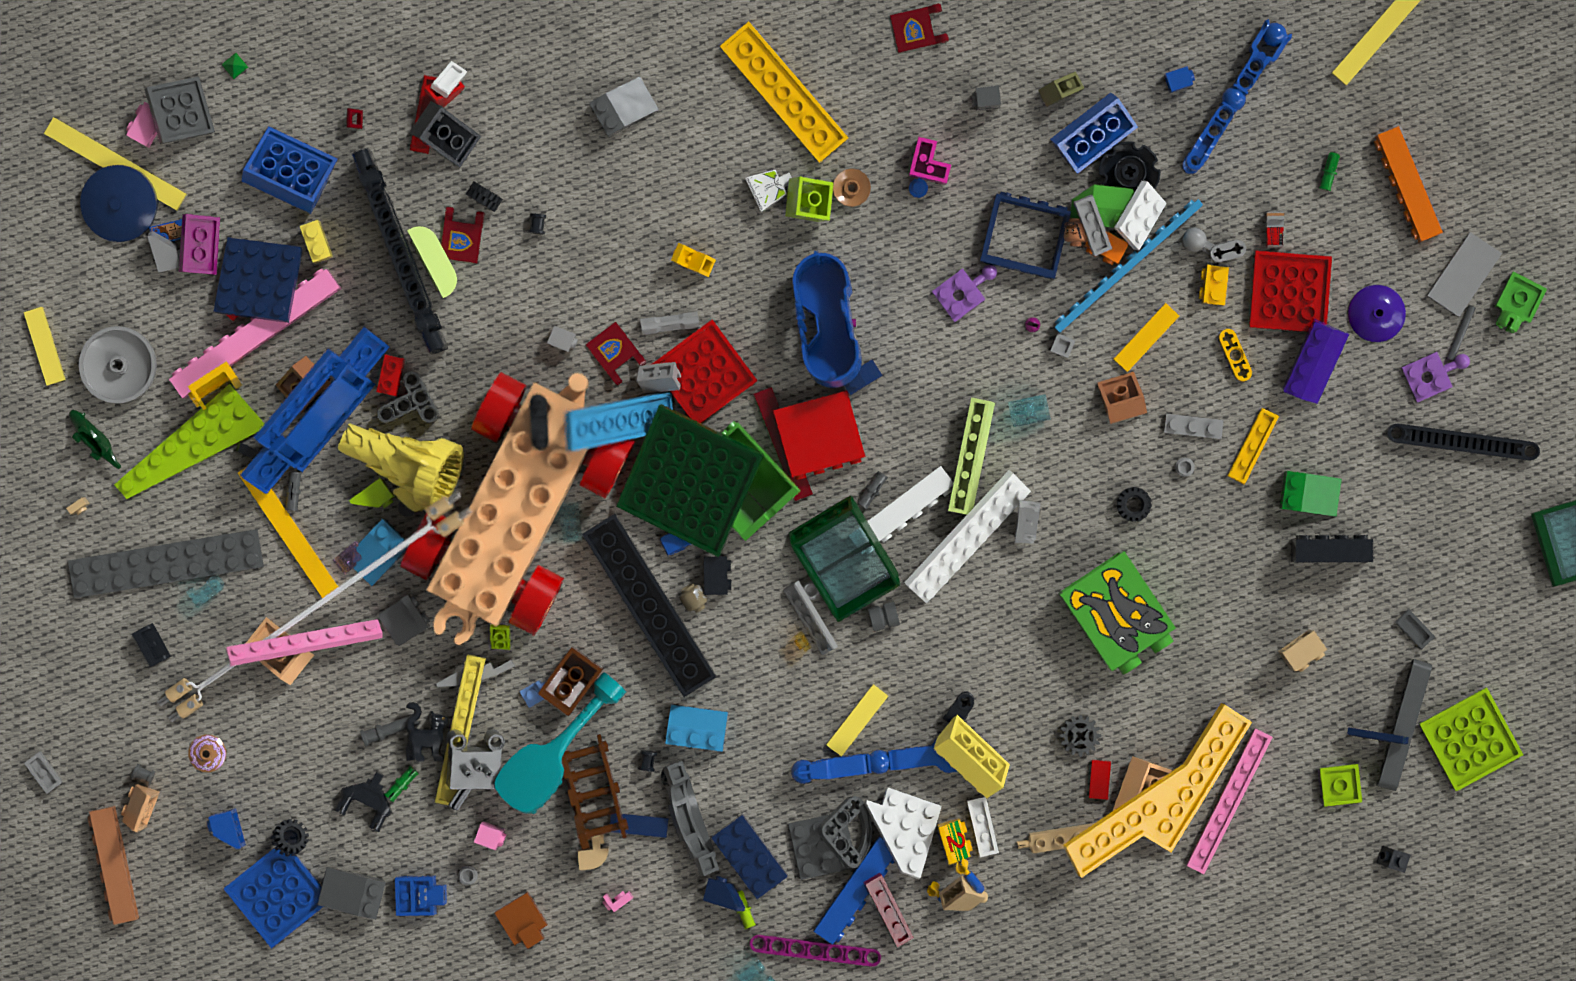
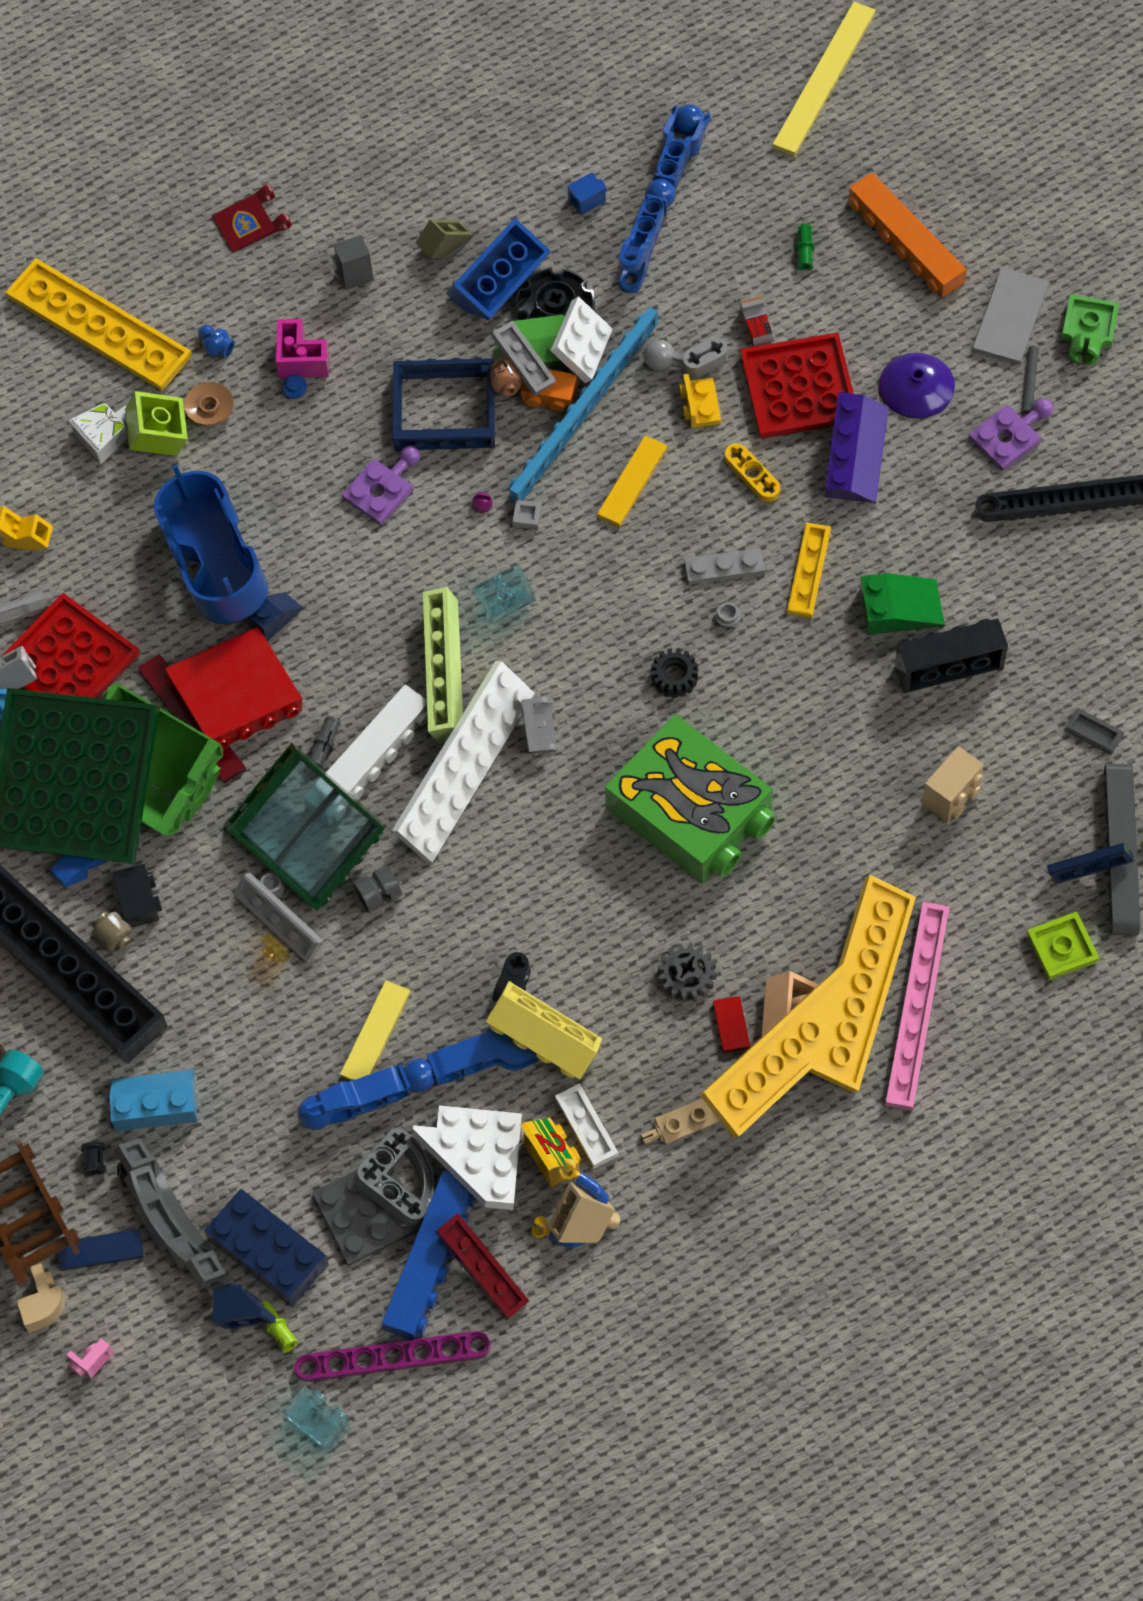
camera: 10 degrees left, 25 degrees down
nougat slope [1097,372,1147,424] -> none
none -> blue animal [198,325,235,358]

